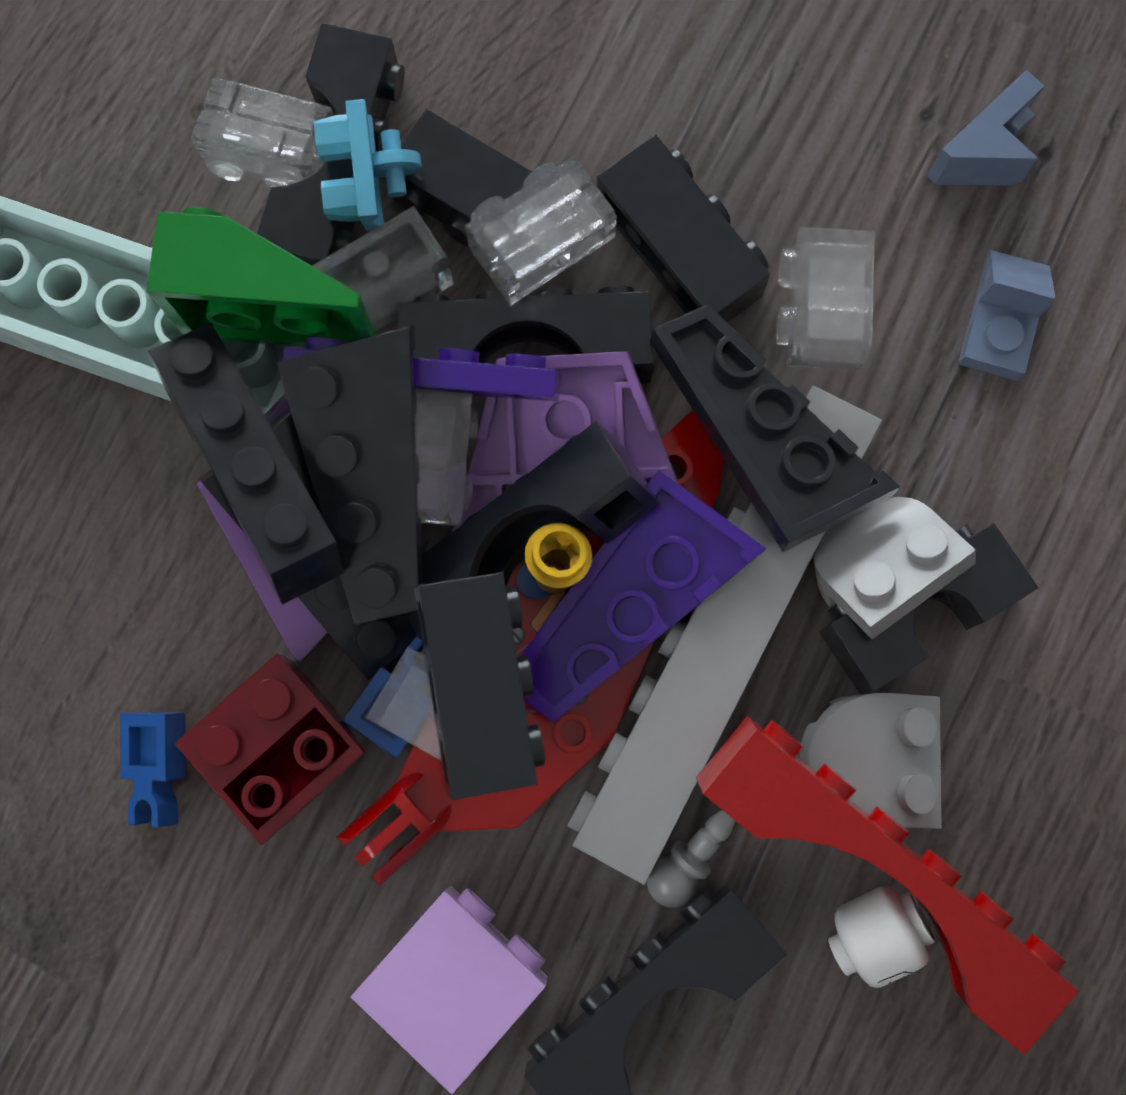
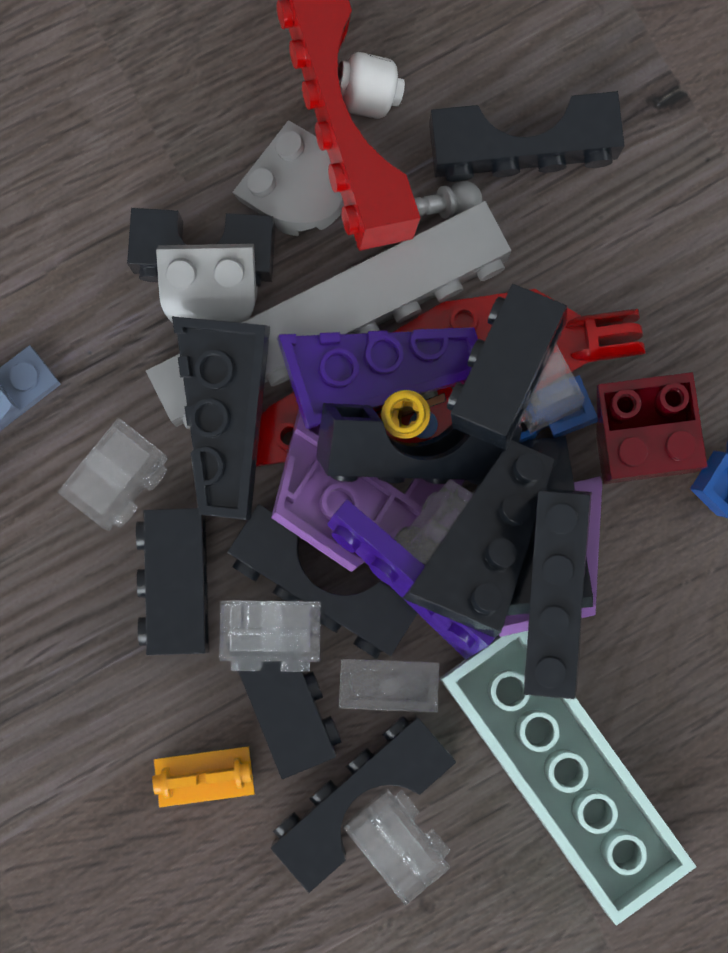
camera: 150 degrees left, 5 degrees up
green slope [146,206,377,347] -> none
medium azure hips [314,99,422,231] -> none
lavender piece [351,886,548,1094] -> none
none -> light orange hinge [152,746,255,808]

